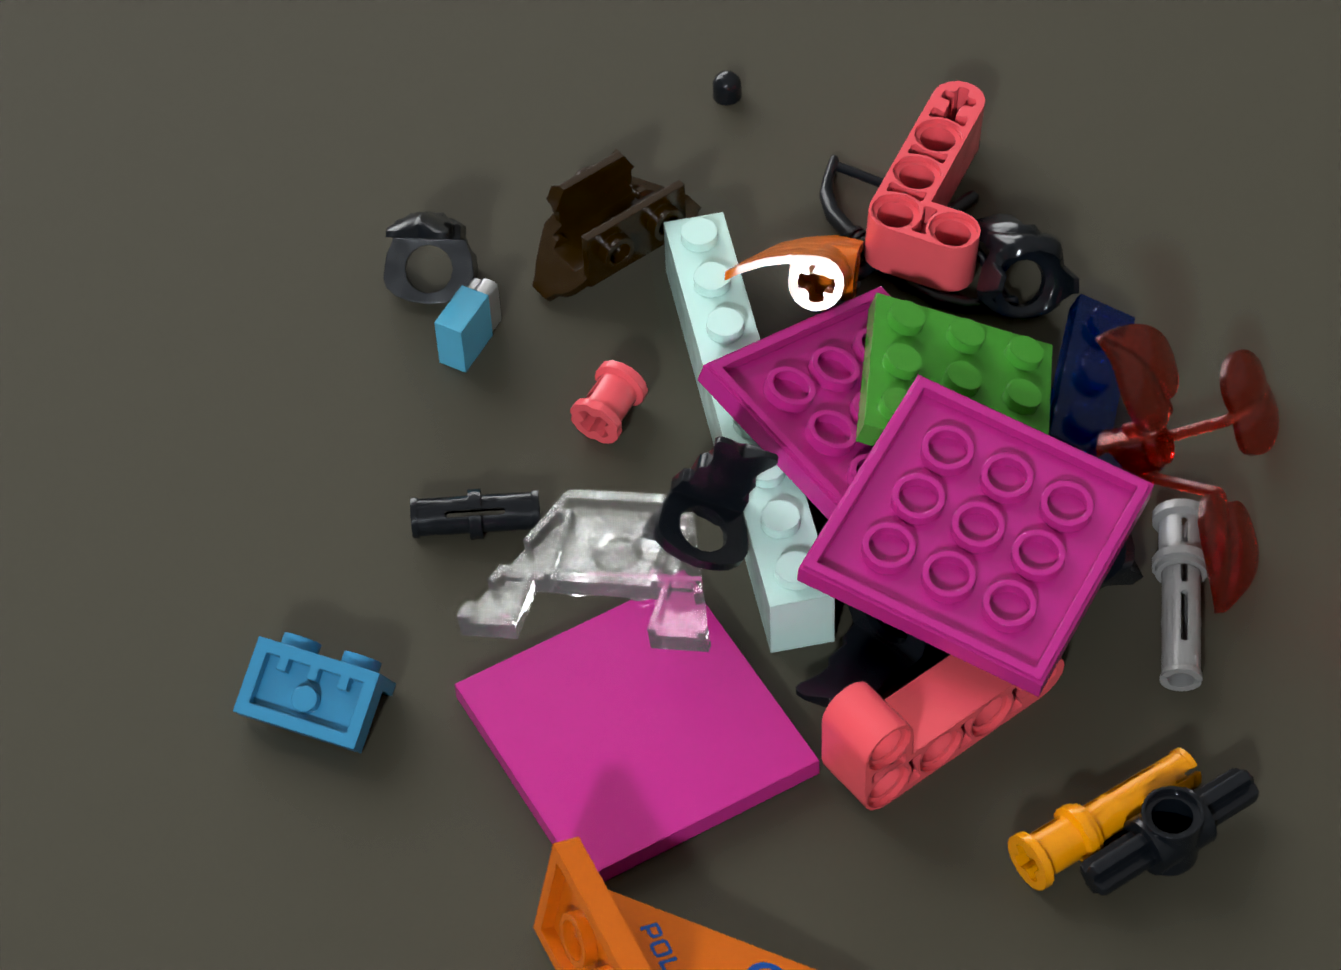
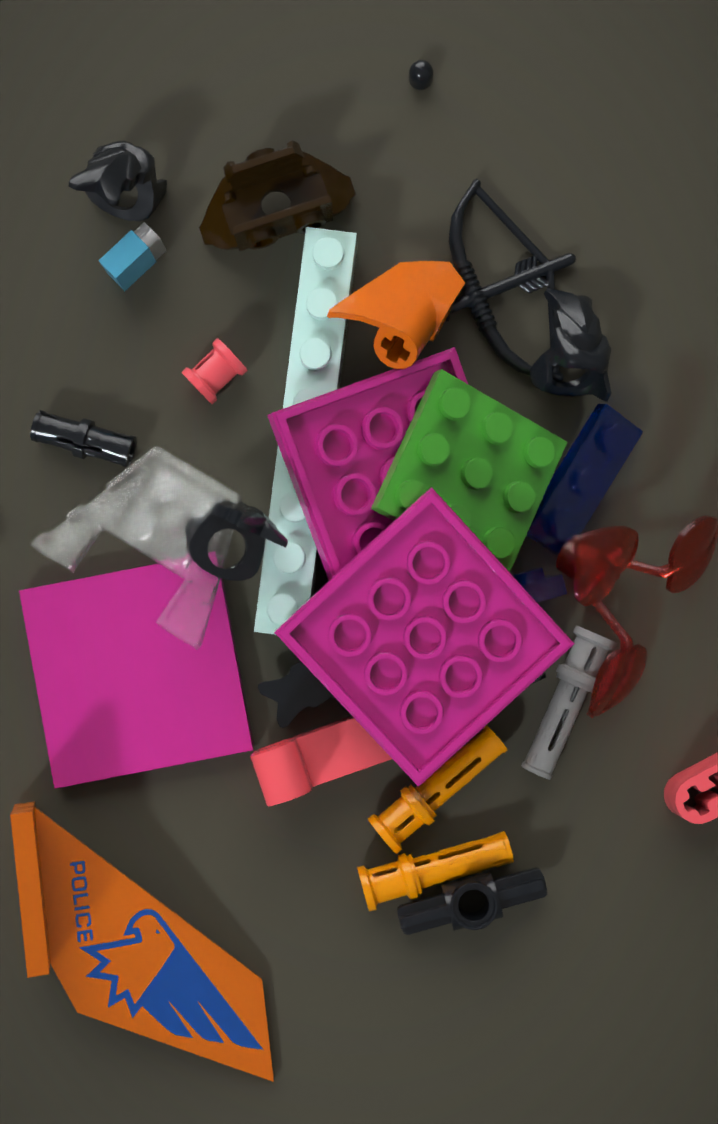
camera: 20 degrees right, 35 degrees up
coral beam [864,81,986,292] -> none
none -> light orange pin [367,725,508,854]

